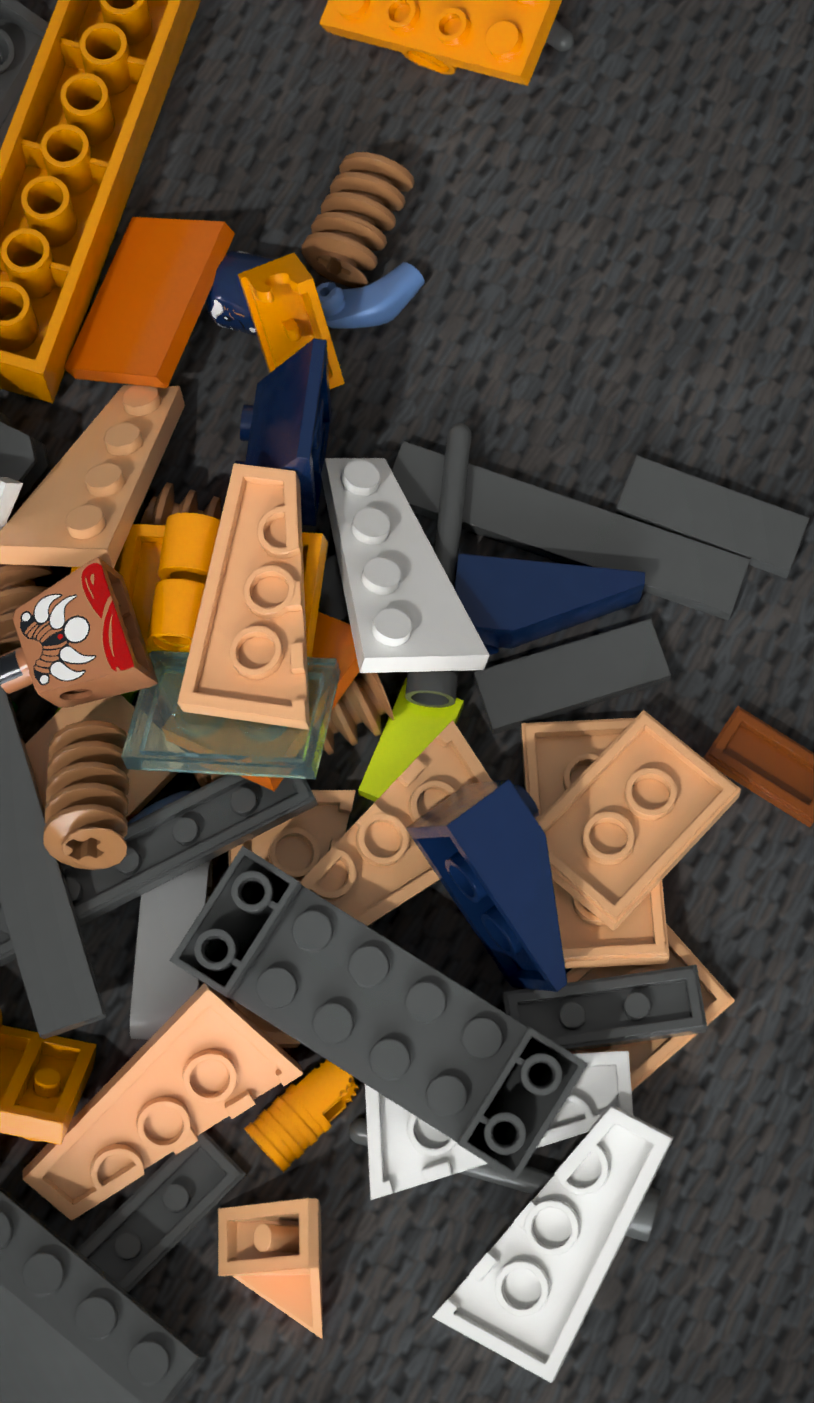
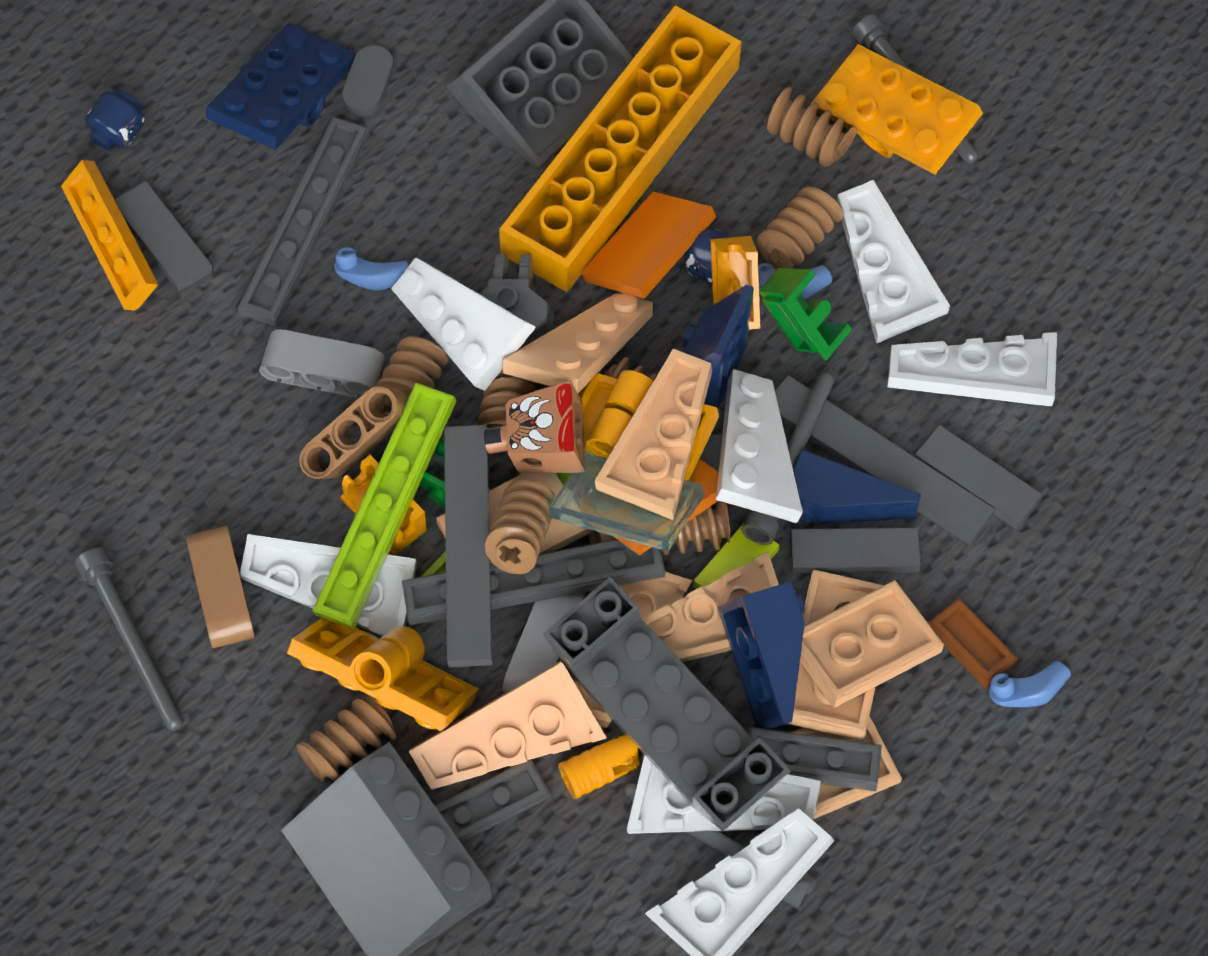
camera: 15 degrees right, 10 degrees down
light nougat slope [218,1198,323,1339] -> none
none -> green window [759,268,852,362]
none -> medium nougat piece [767,87,857,167]
none -> white wing [837,180,950,344]
none -> white wing [887,332,1057,406]

